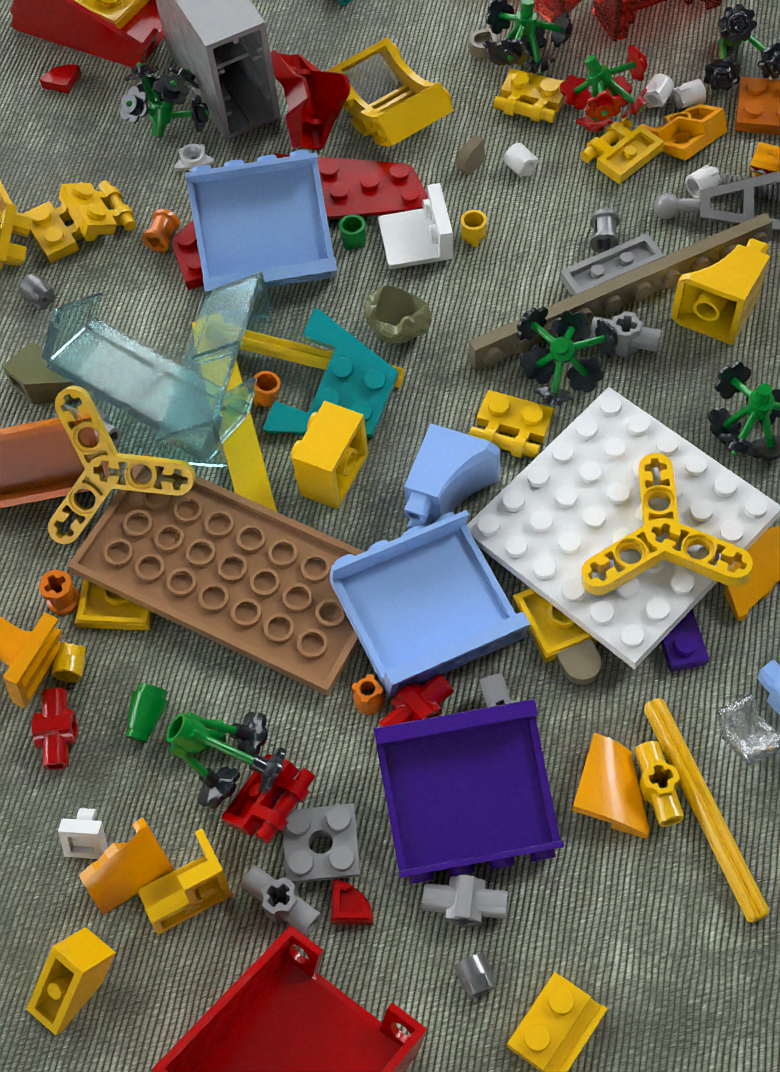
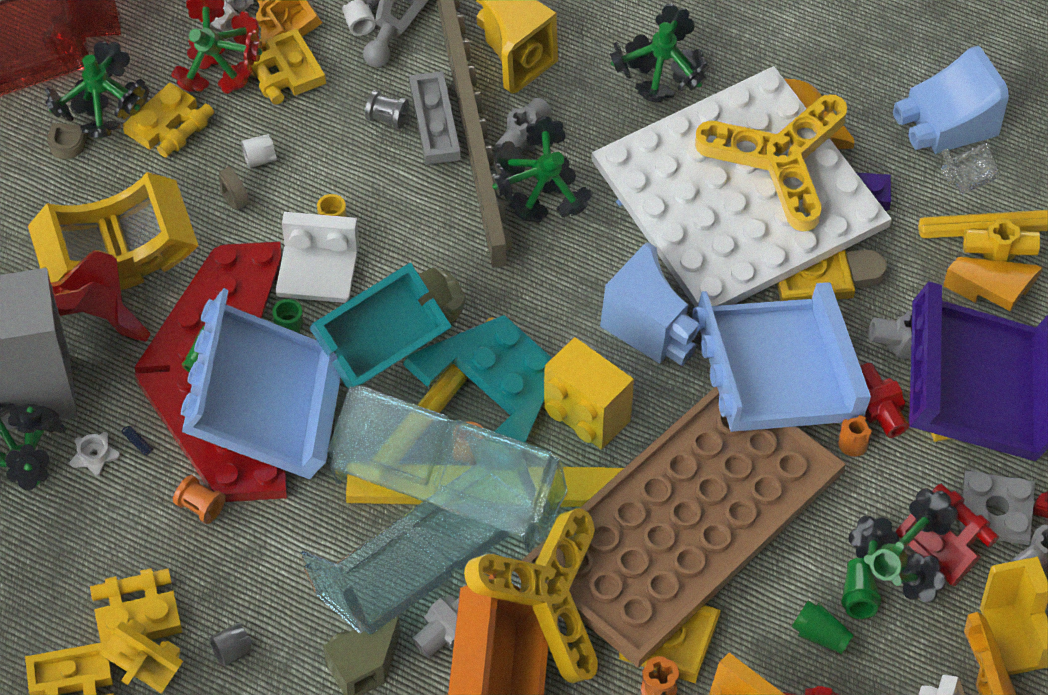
camera: 80 degrees left, 5 degrees down
yellow plate [59,180,136,235] -> none
yellow plate [469,390,555,458] -> none
none -> teal piece [309,262,452,392]

